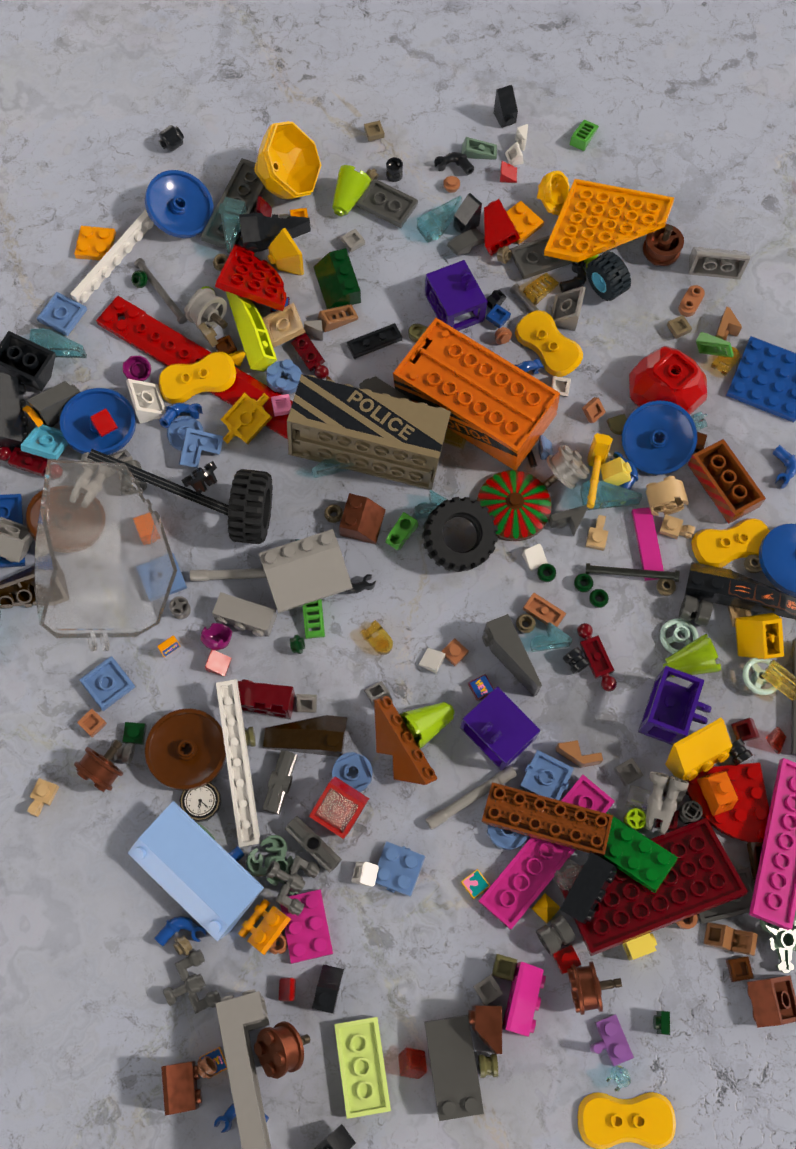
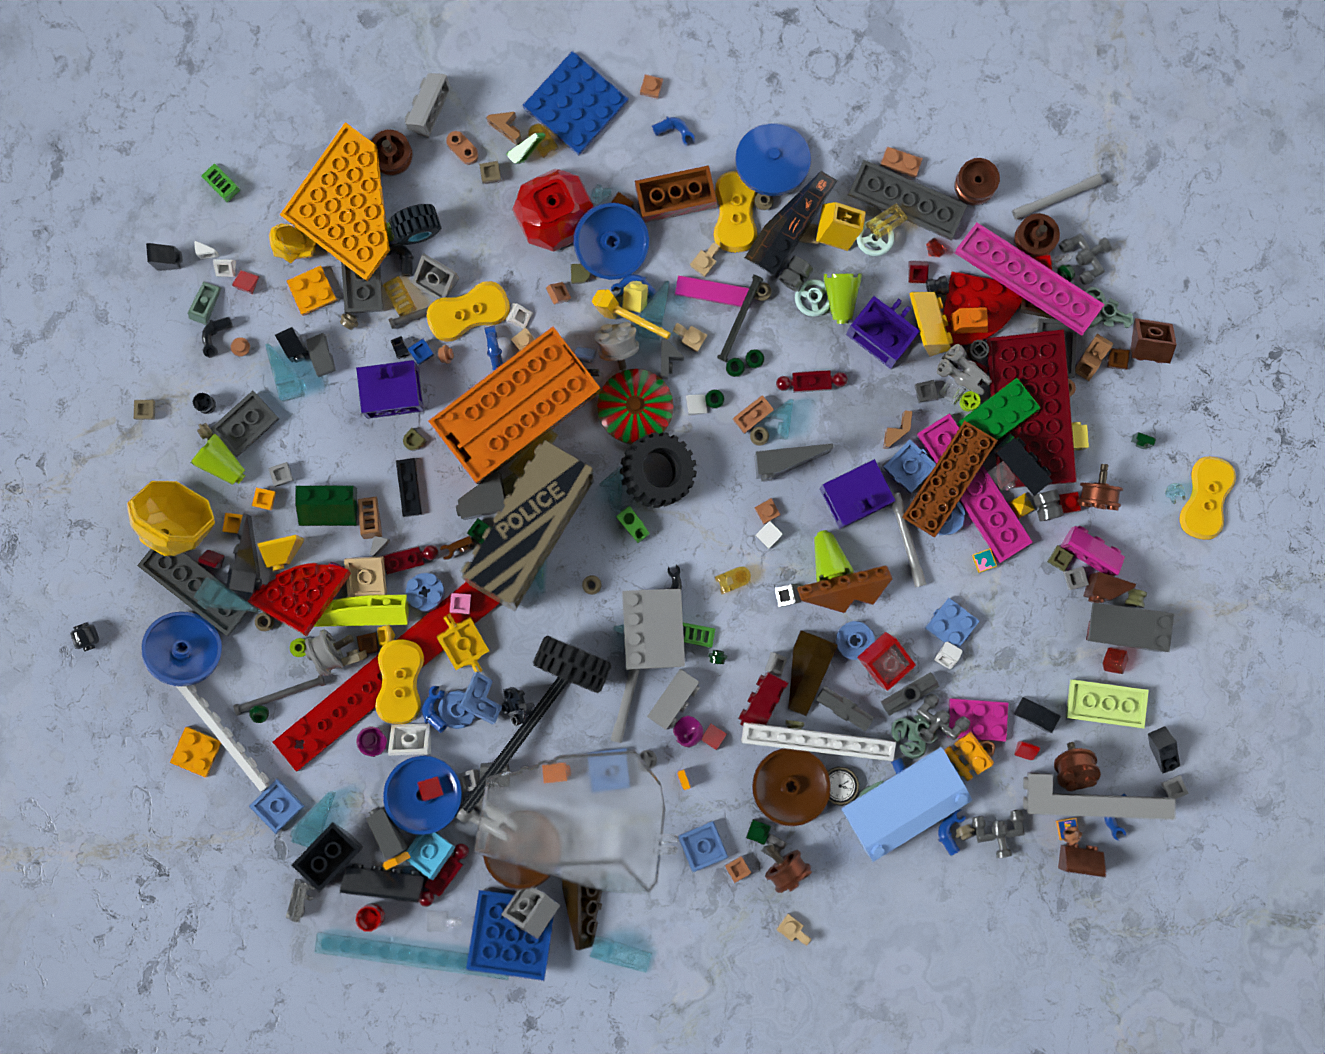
camera: 70 degrees left, 15 degrees up
copper slope [339,493,386,544] -> none
tile [468,674,494,701] -> none
red slope [484,199,521,256] -> none
black wheel [563,647,590,674] -> none
medium lavender plate [590,1014,634,1066] -> none
tan brick [646,476,689,516] -> none
none -> light orange plate [252,487,276,511]

